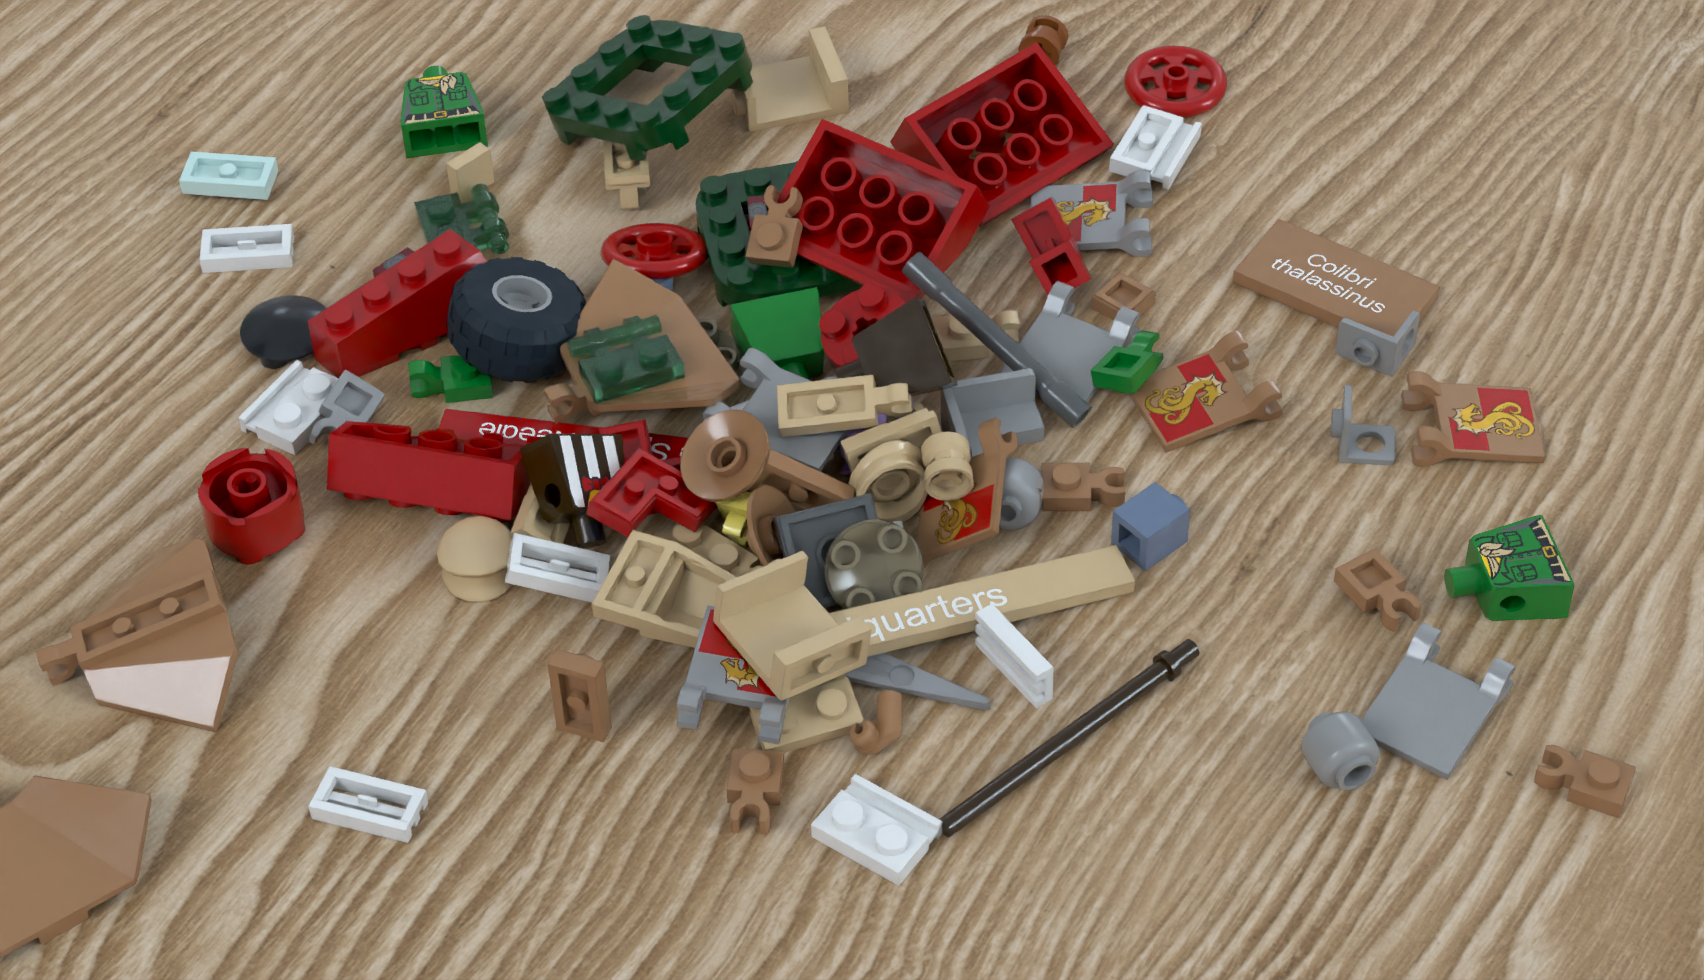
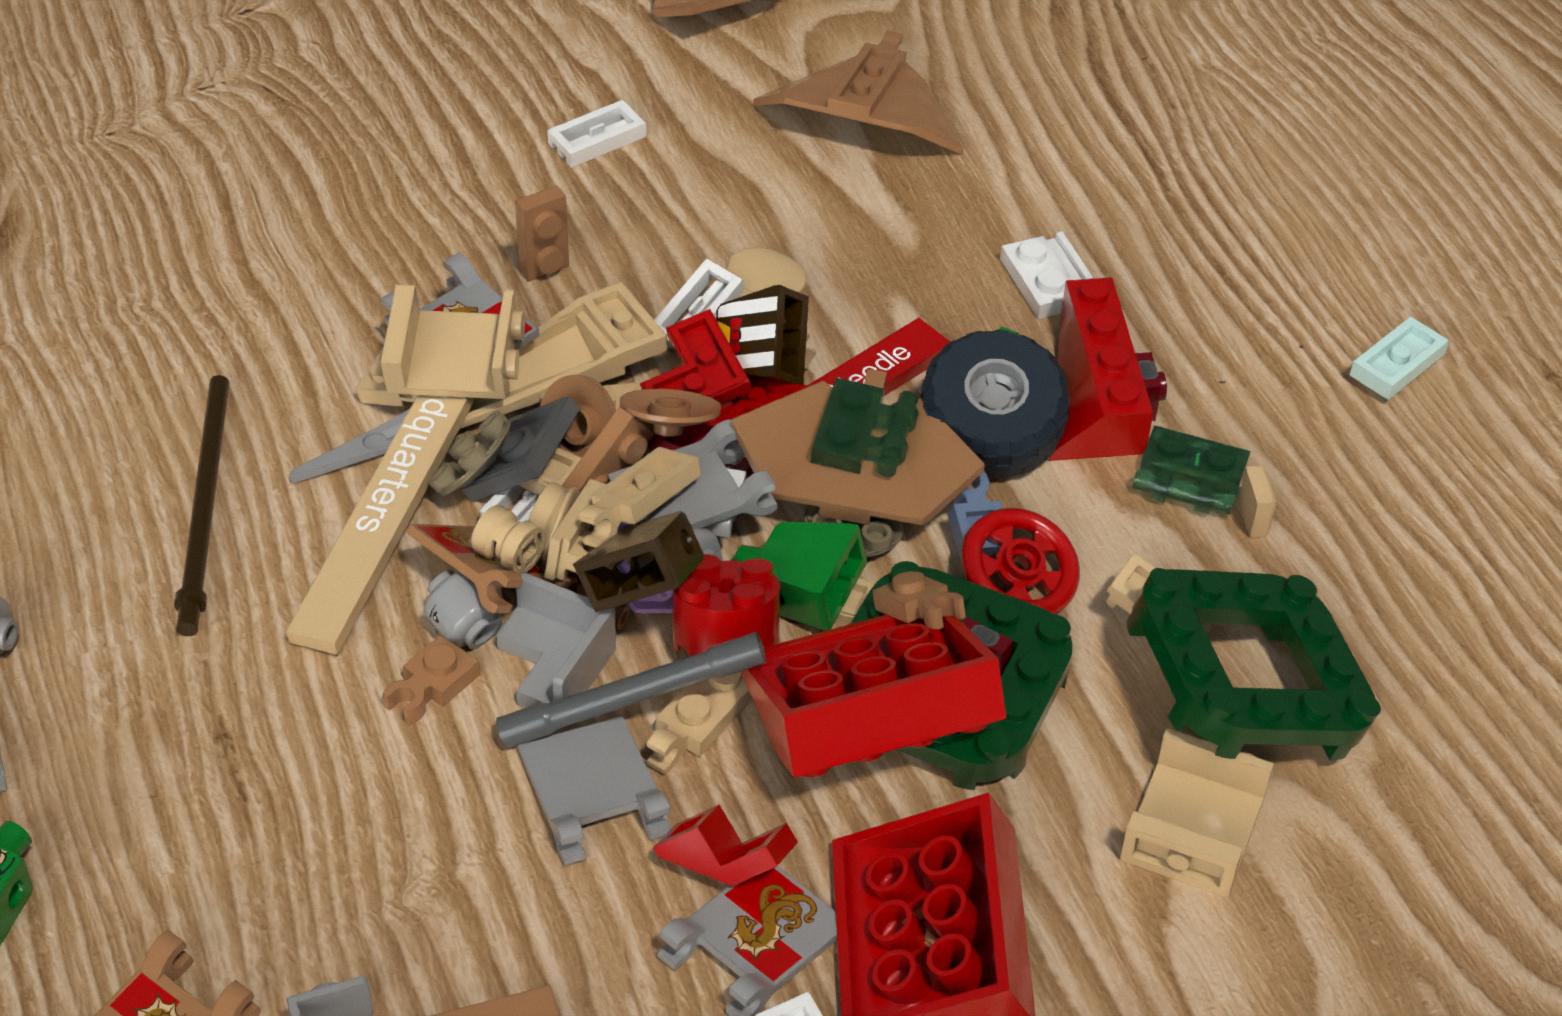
camera: 125 degrees right, 0 degrees up
red brick [198,448,305,565] -> none
white tile [200,224,295,273] -> none
black dish [240,295,327,369] -> none
light grey plate [309,369,385,444] -> none
red wedge [327,421,542,523] -> none
green torso [400,66,488,159] -> none
medium nougat plate [726,748,785,835] -> none
white plate [811,774,942,886] -> none
medium nougat arm [849,690,903,755] -> none
white tile [975,603,1054,709] -> none
green plate [1090,330,1164,394] -> none
medium nougat tile [1091,272,1156,321] -> none
sand blue brick [1111,482,1190,571] -> none
medium nougat flag [1128,331,1283,453] -> none
light grey bracket [1330,385,1395,466] -> none
medium nougat plate [1334,548,1421,632] -> none

